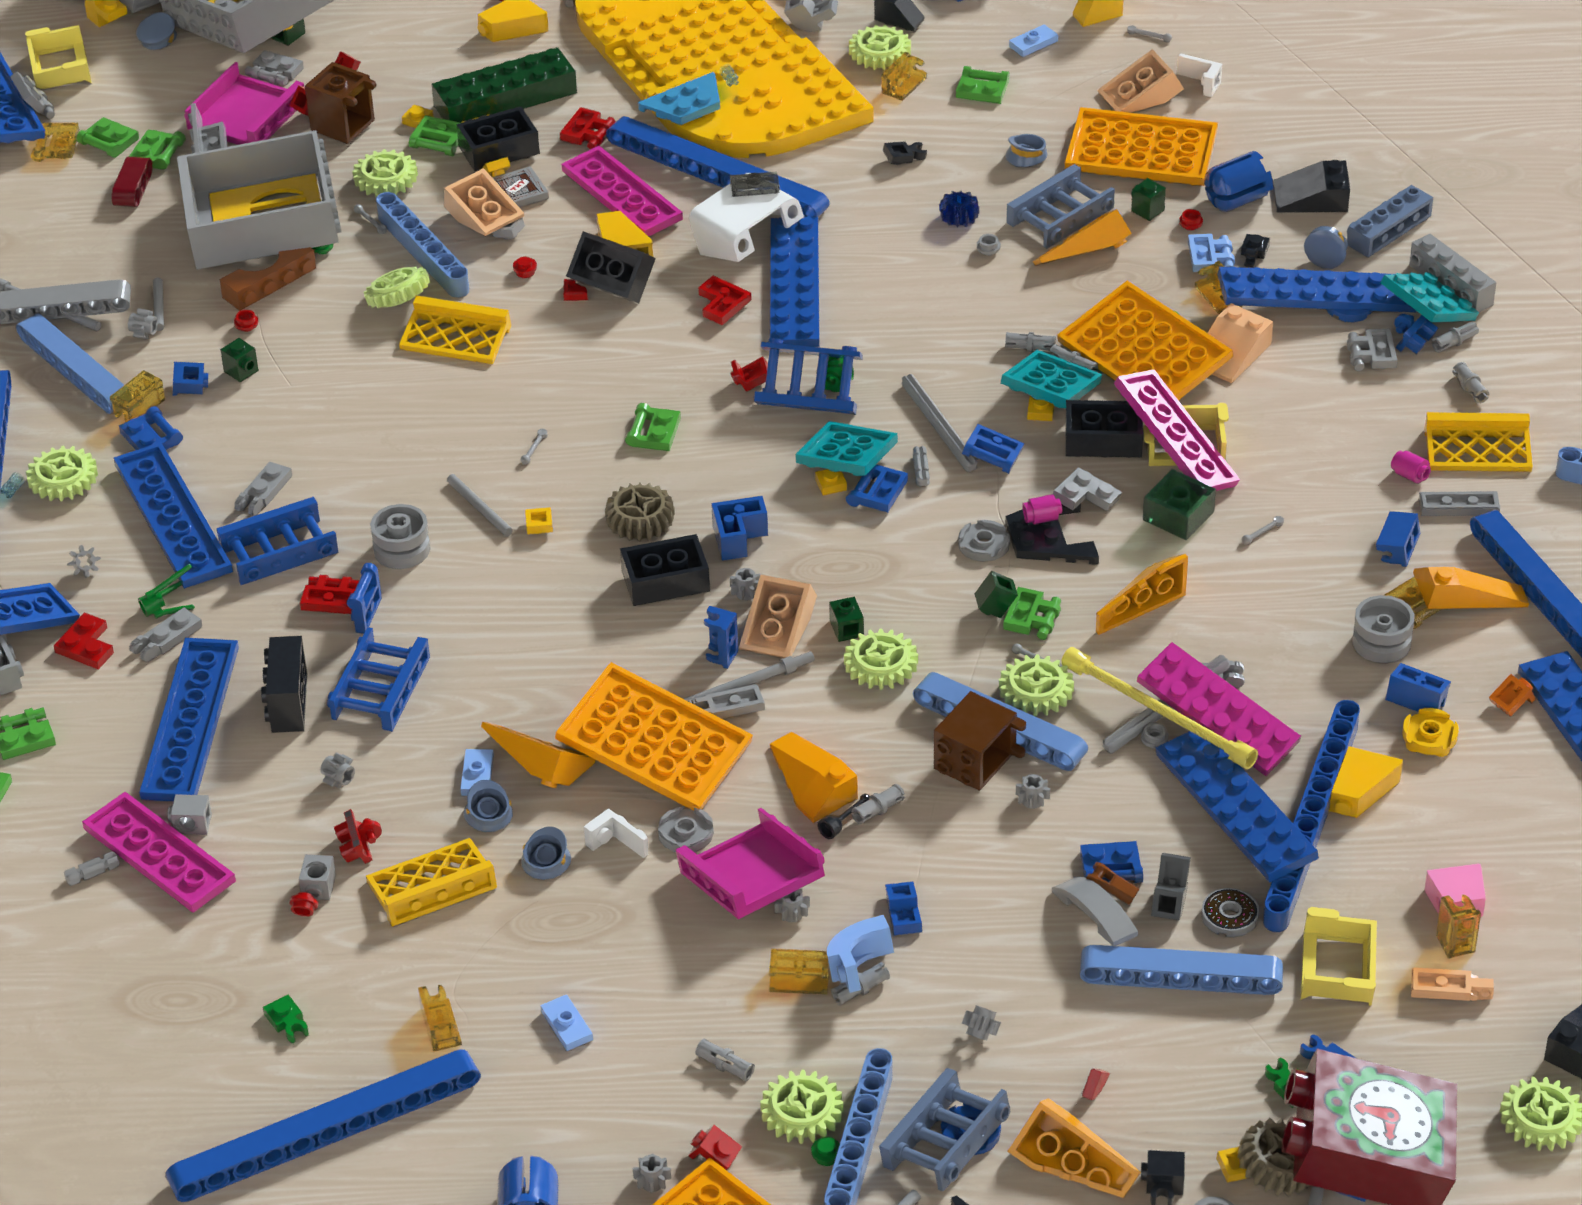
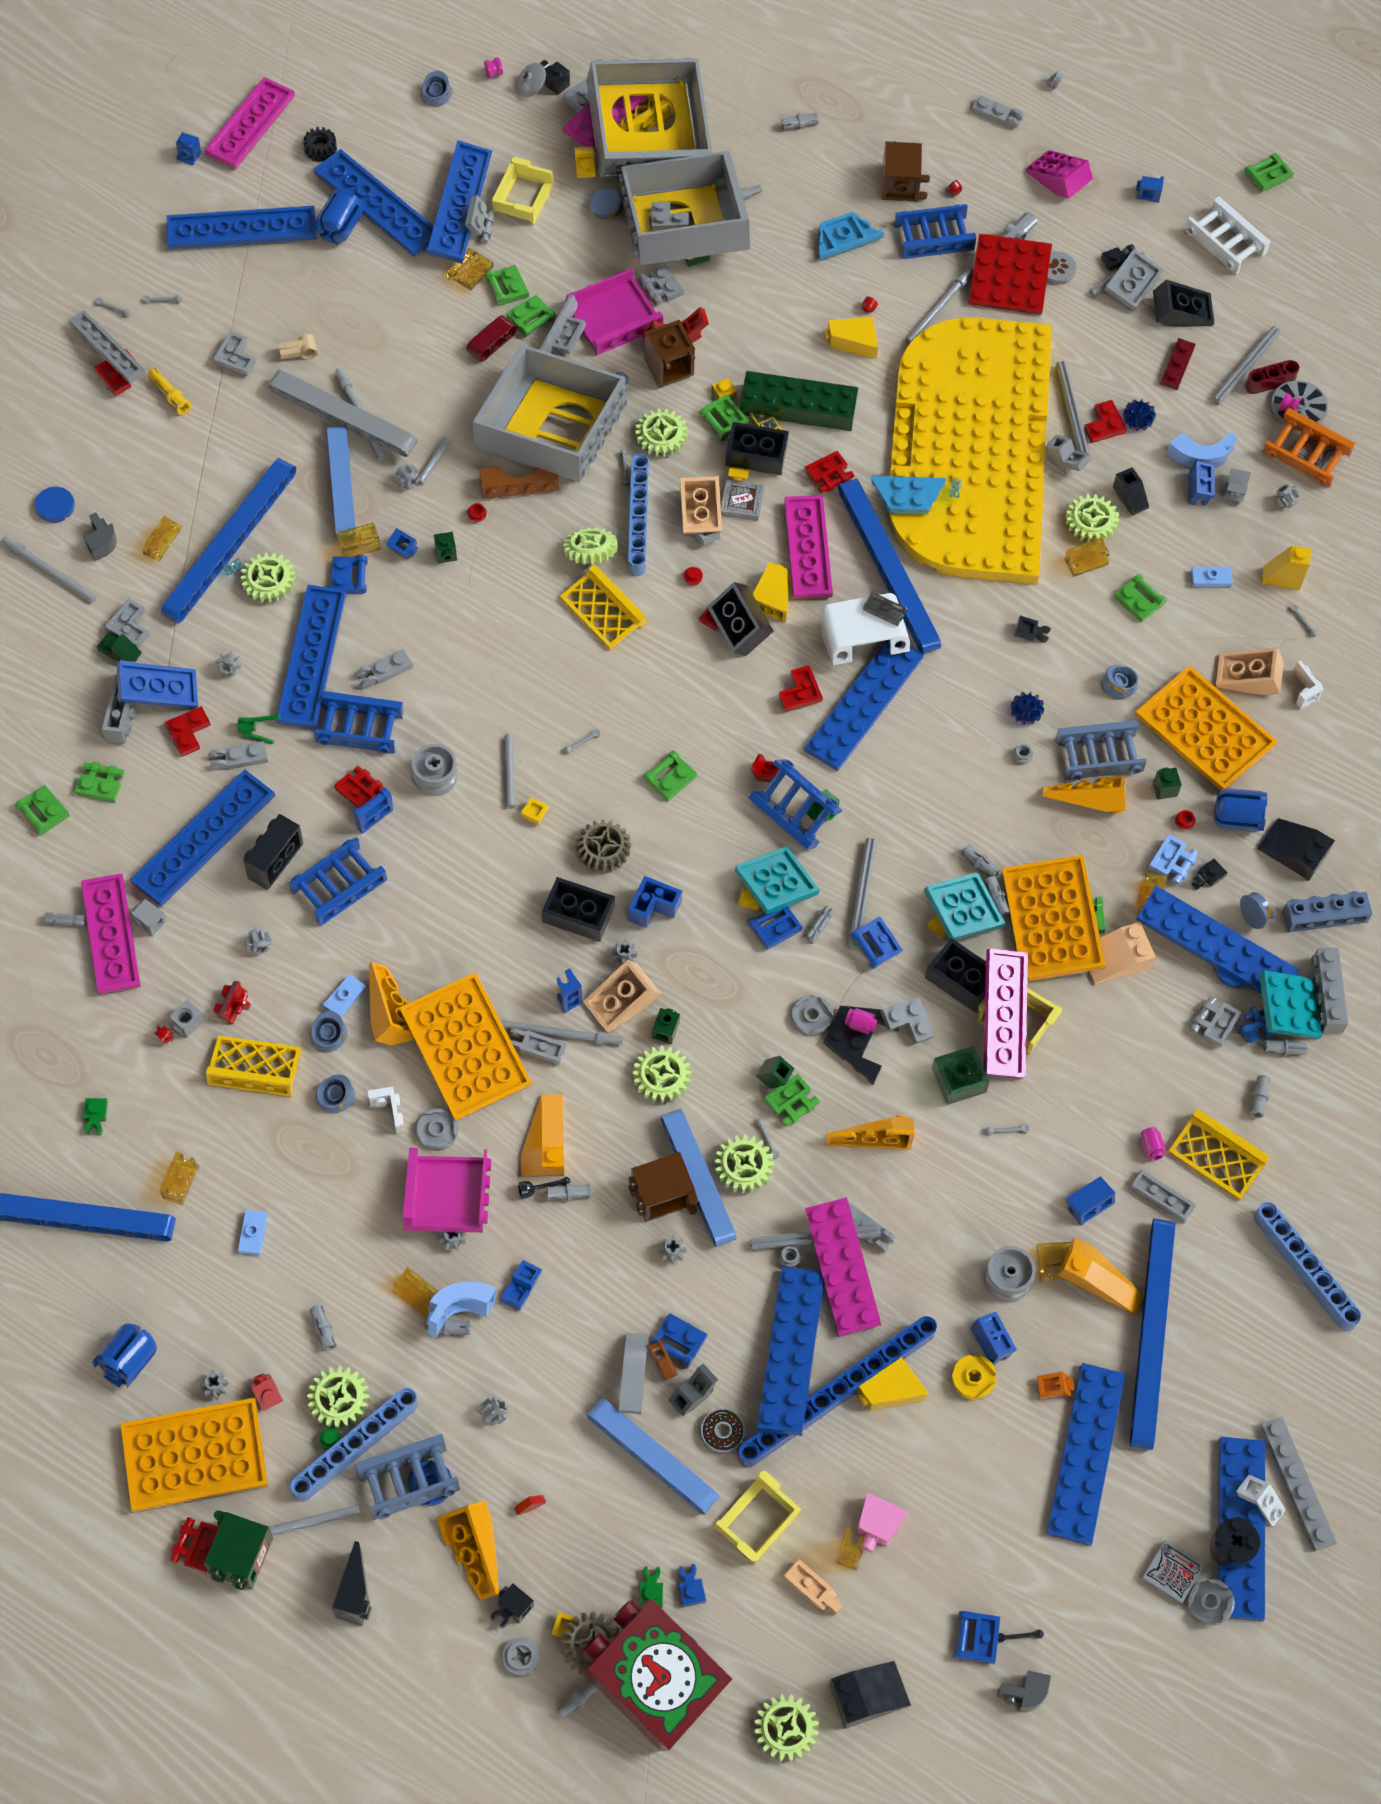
camera: 30 degrees right, 20 degrees up
light yellow hose [1061,647,1258,769] -> none

